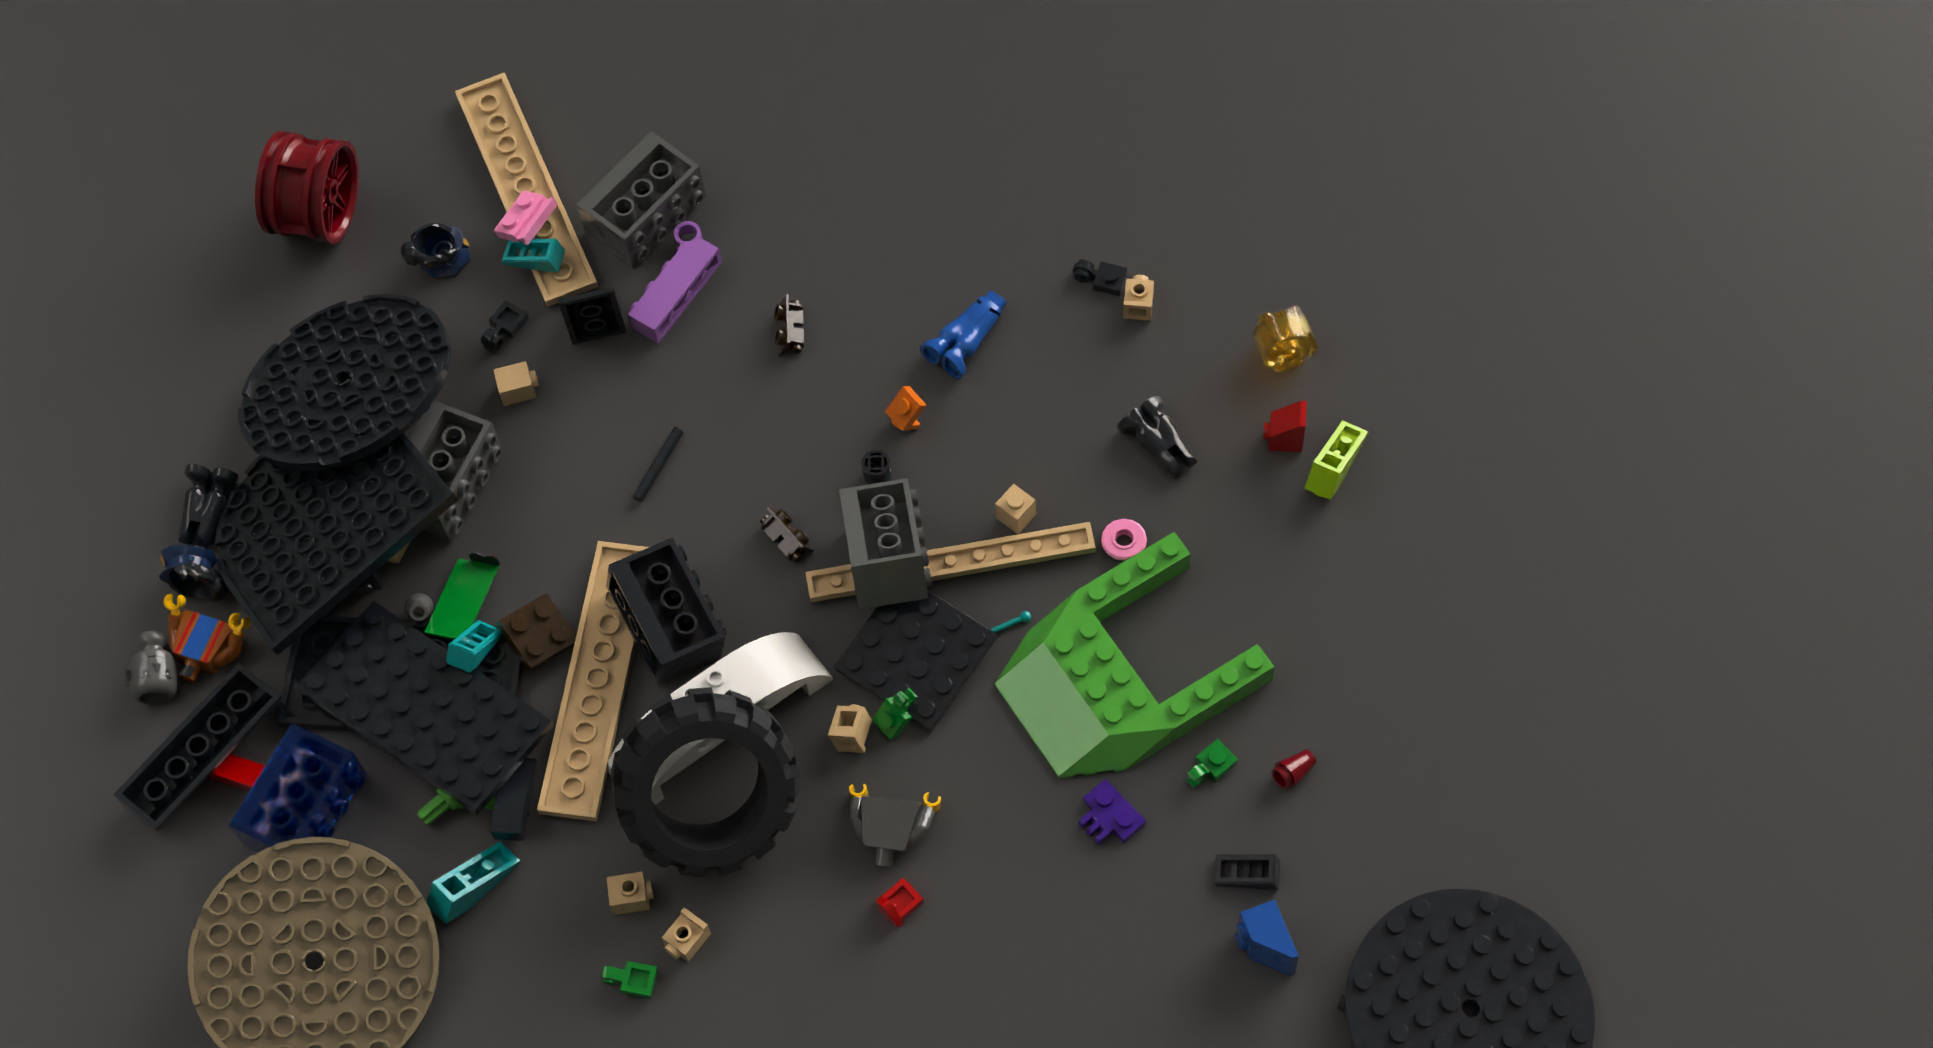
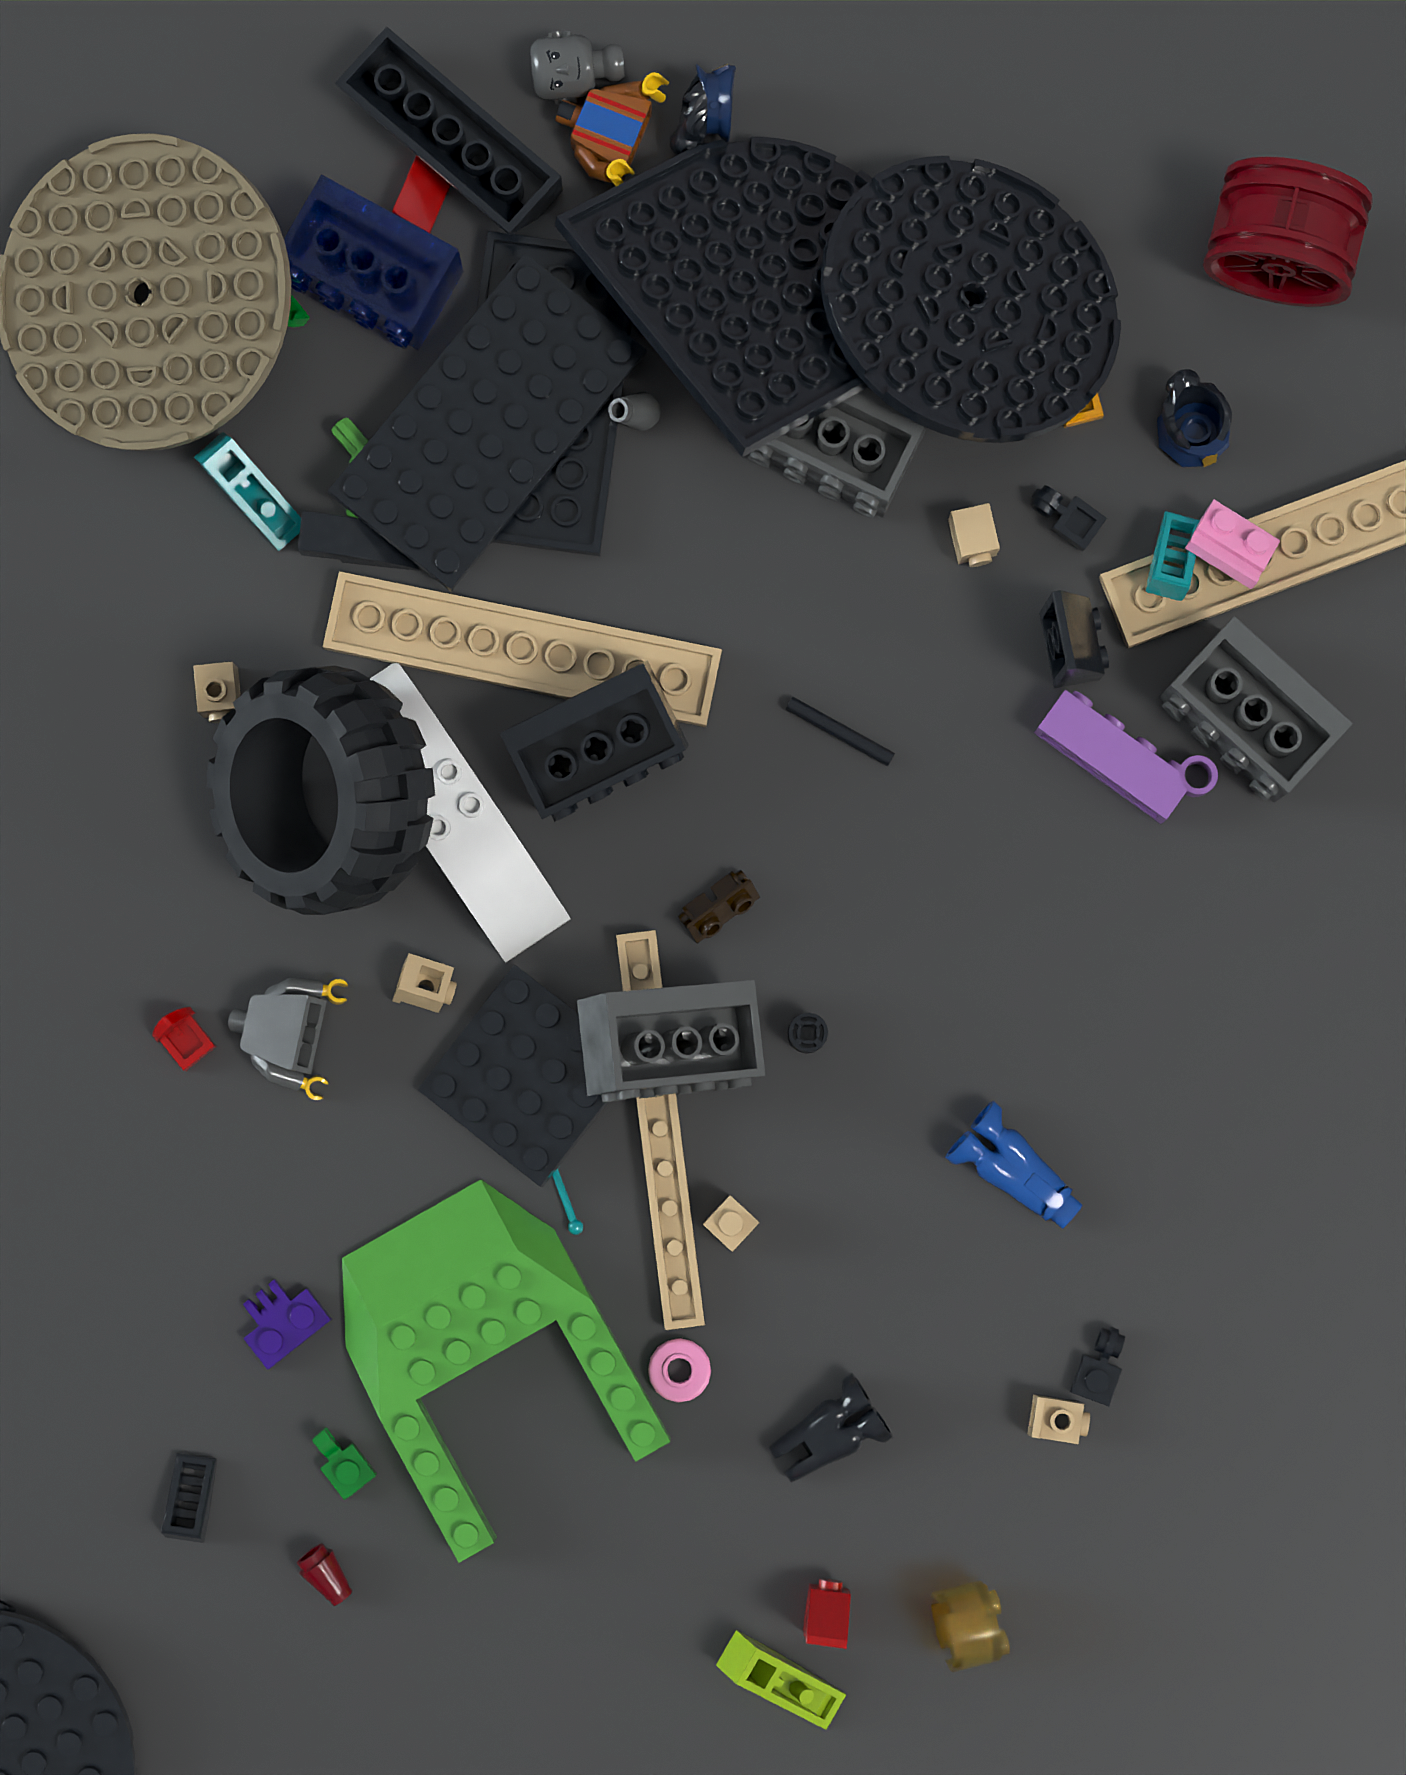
camera: 85 degrees right, 20 degrees up
black piece [178,464,239,547] -> none
green piece [424,552,500,640] -> none
teal slope [446,620,503,673] -> none
dark brown plate [497,593,576,671] -> none
green plate [601,961,658,999] -> none
tan brick [662,908,711,962] -> none
dark brown hinge [774,294,804,356] -> none
green plate [872,688,918,740] -> none
orange bracket [885,386,927,431] -> none
blue slope [1235,900,1299,976] -> none

